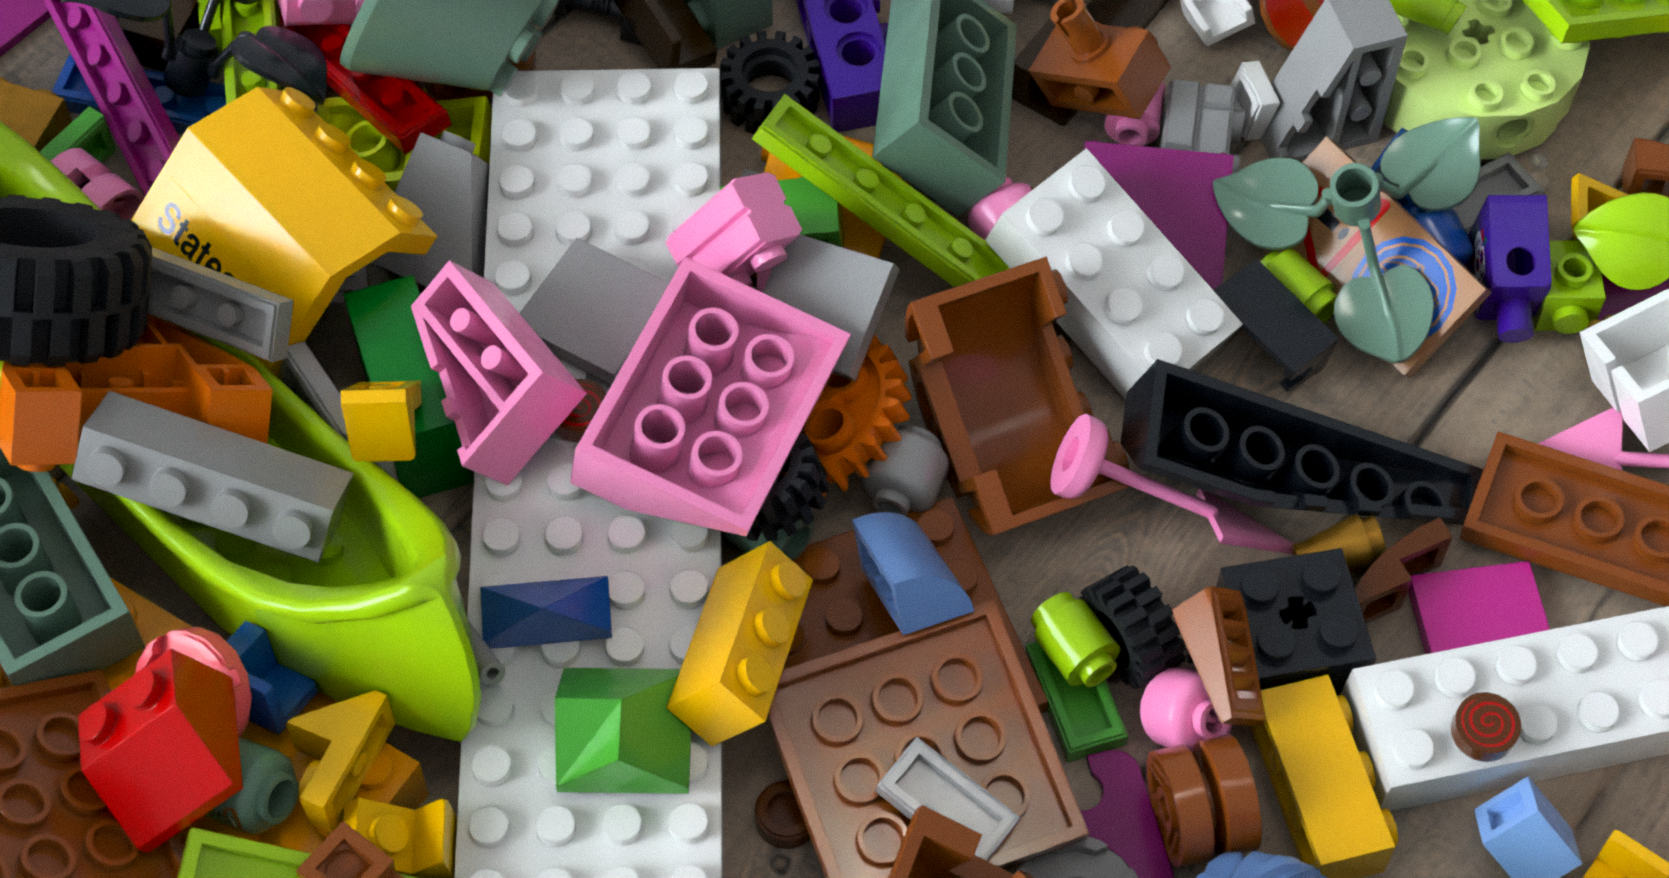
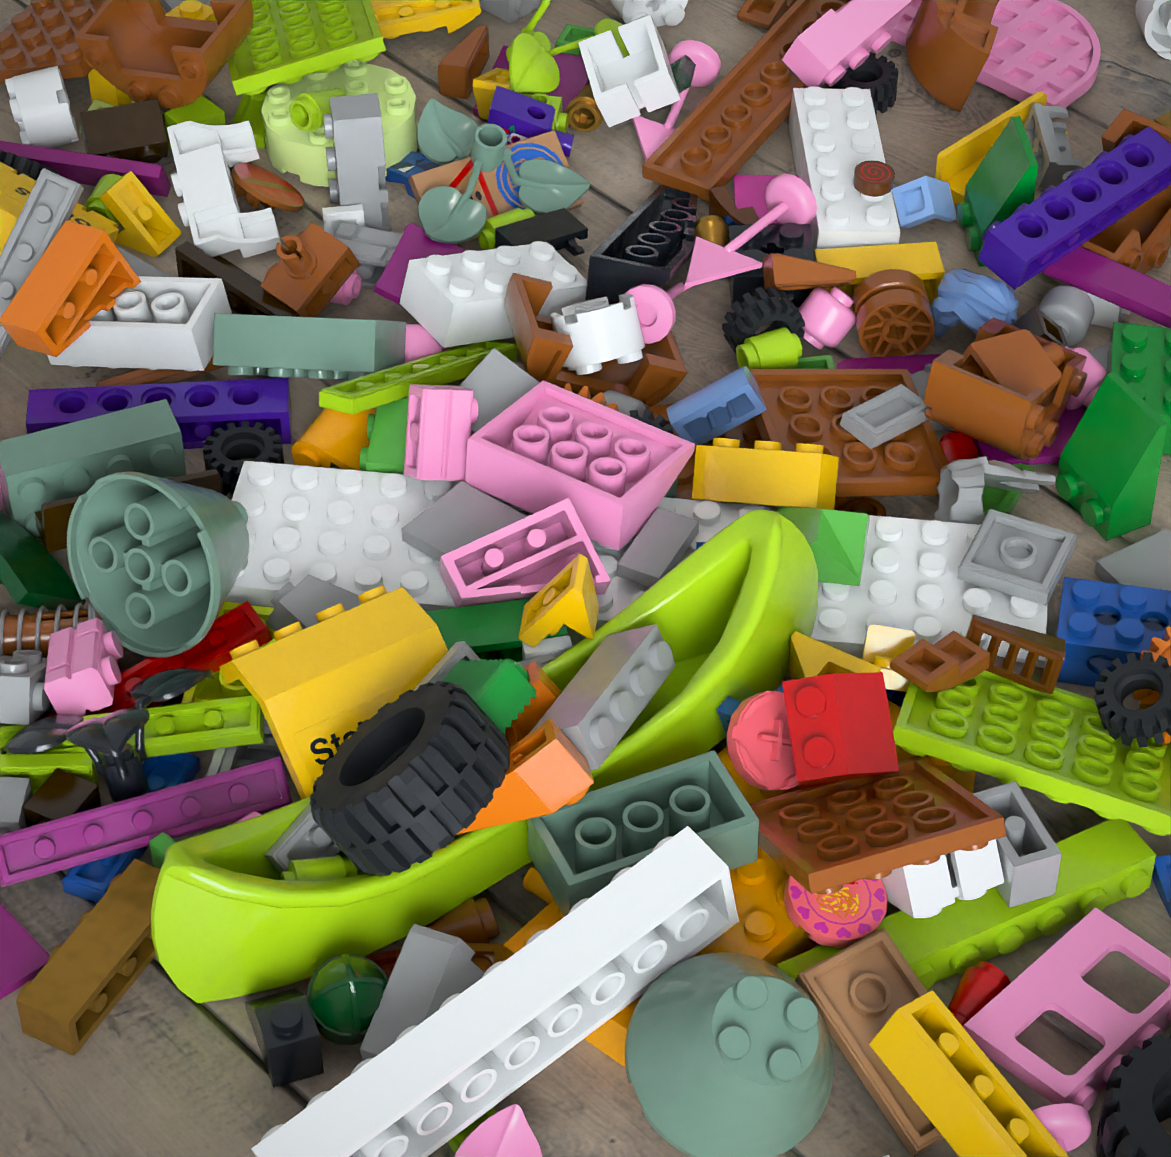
camera: 80 degrees left, 15 degrees down
none -> green brick [442,659,536,734]
none -> white brick [550,294,645,375]
none -> light grey tile [617,507,699,587]
none -> bright pink piece [685,173,817,288]

